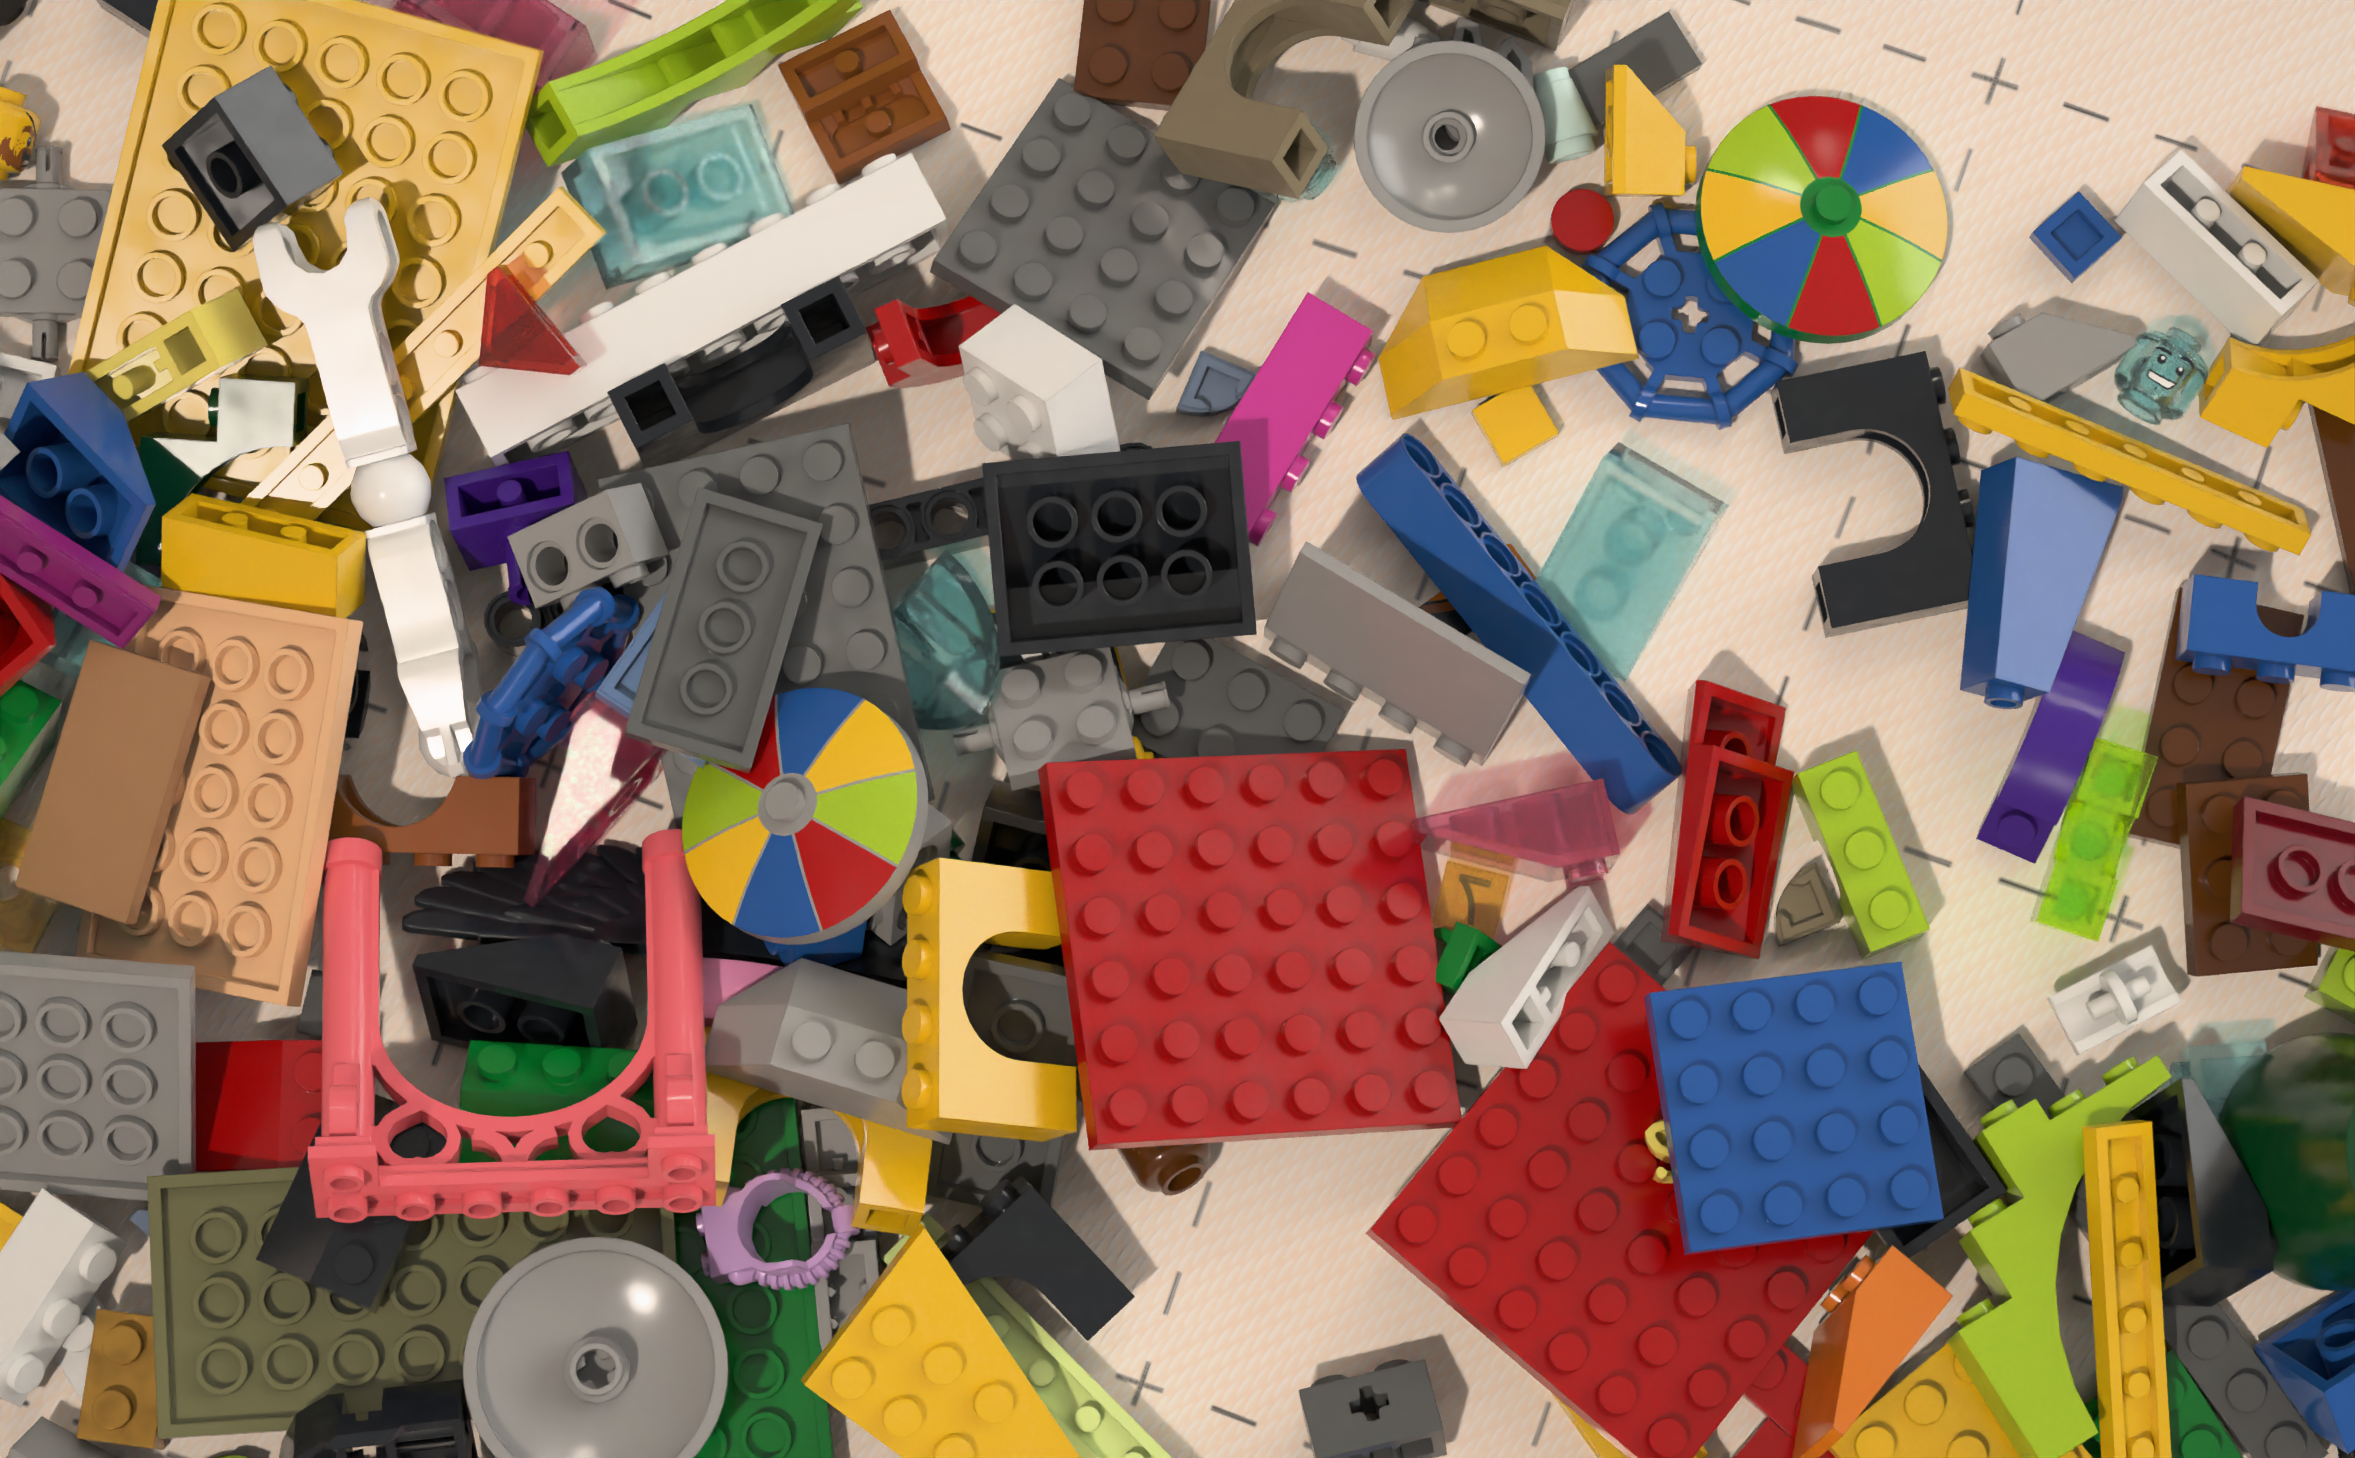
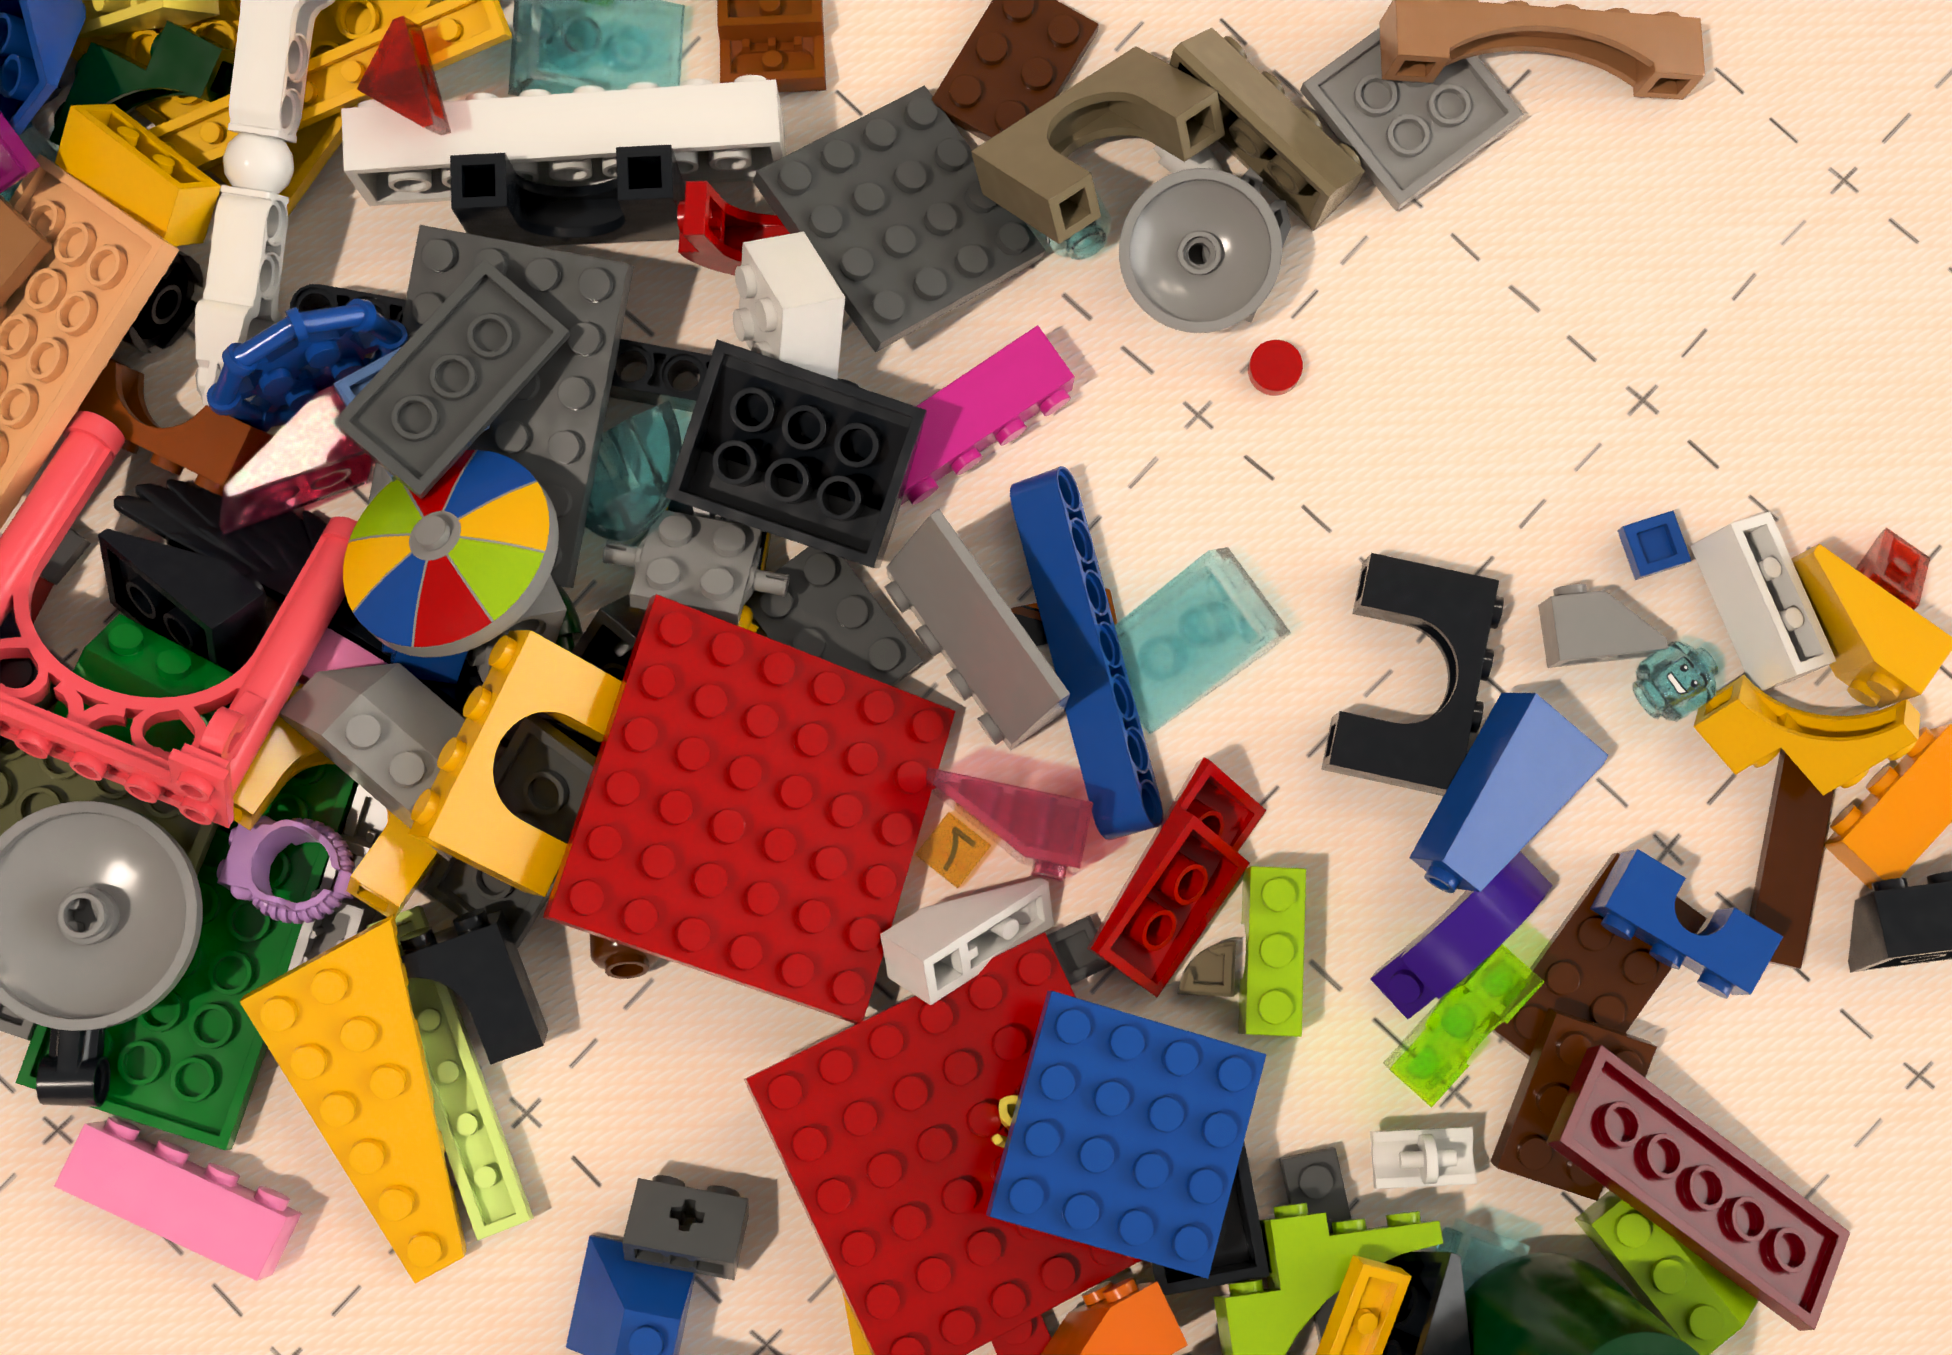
camera: 20 degrees right, 0 degrees up
dark purple brick [444,451,588,605] -> none
light grey brick [507,483,669,612] -> none
sand blue tile [1176,351,1257,417] -> none
yellow wedge [1378,245,1639,420] -> none
green tile [1433,922,1502,995] -> none
yellow tile [1471,386,1559,468] -> none
light aqua cone [1533,67,1598,164] -> none
dark grey tile [1568,12,1702,130] -> none
blue plate [1582,202,1798,430] -> none
yellow slope [1604,65,1696,197] -> none
dish [1695,96,1947,344] -> none
yellow plate [1948,367,2311,556] -> none

